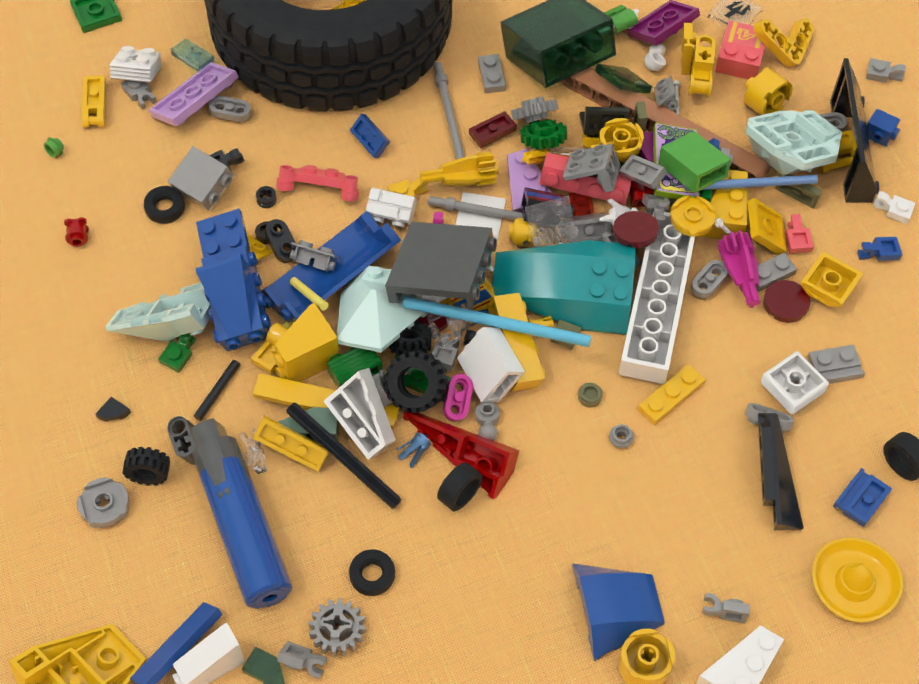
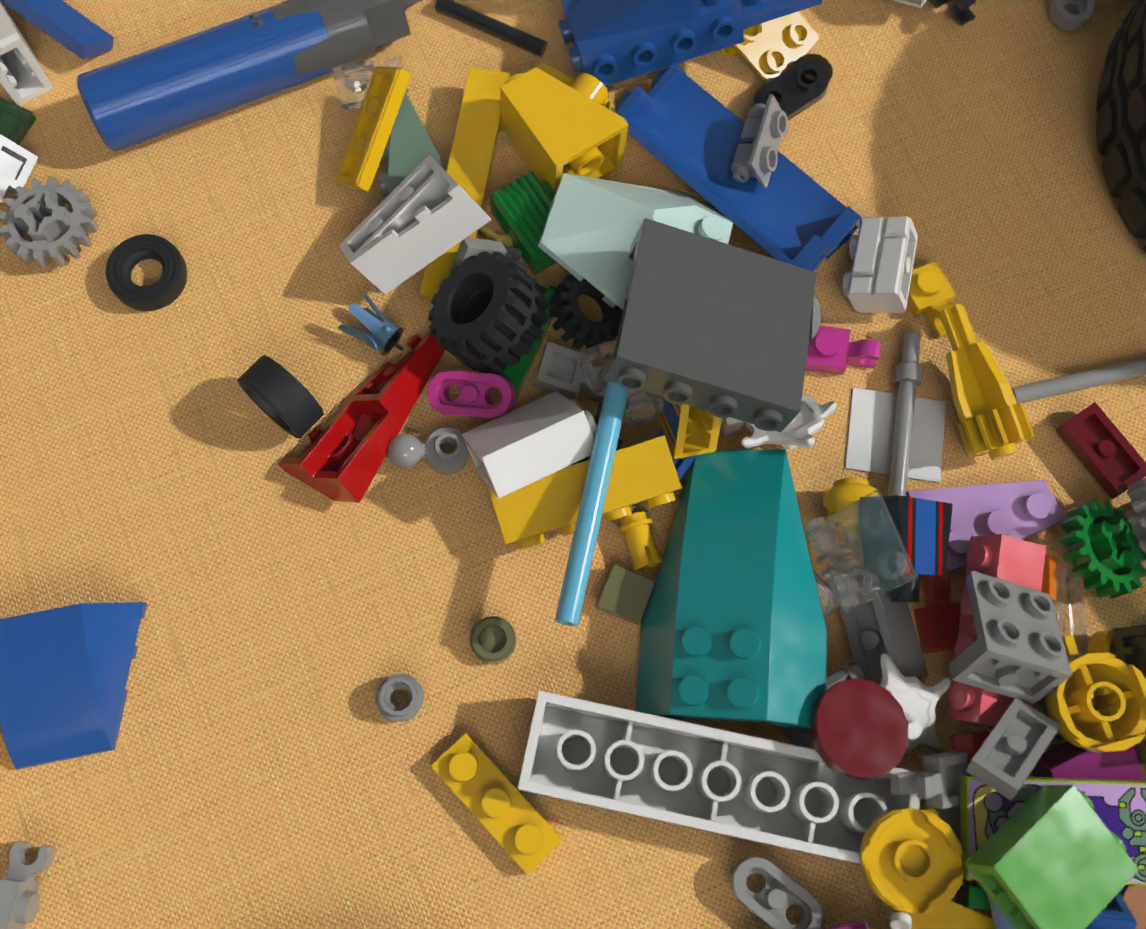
camera: 85 degrees right, 15 degrees up
black bush [256,186,277,208] -> none
coral plate [276,165,359,201] -> none
black axle [286,402,401,509] -> none
light yellow bar [290,277,328,310] -> none
blue plate [350,114,390,158] -> none
yellow axle [521,149,551,165] -> none

